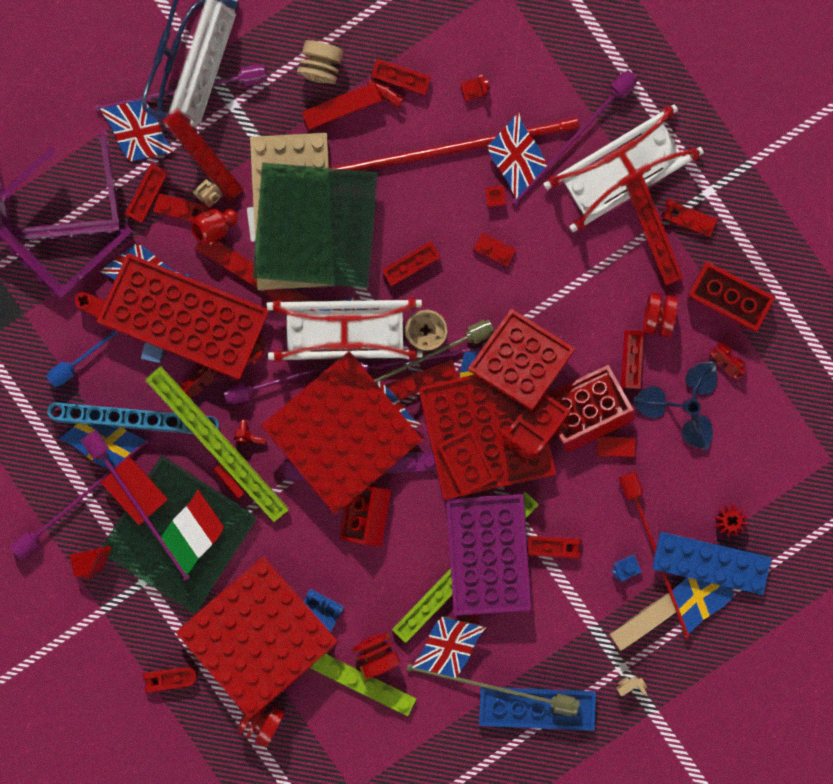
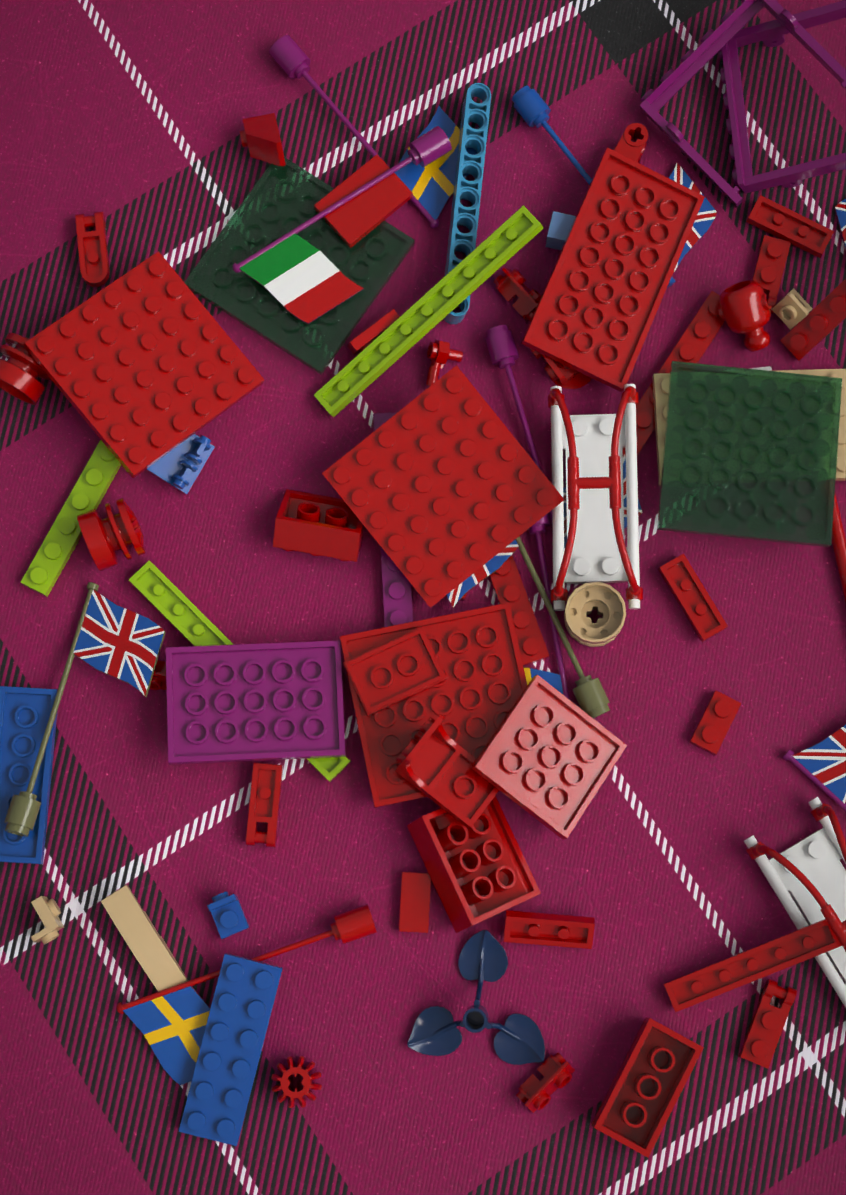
camera: 90 degrees right, 10 degrees down
red plate [485,185,506,208] -> none
red wheel [643,292,678,338] -> none

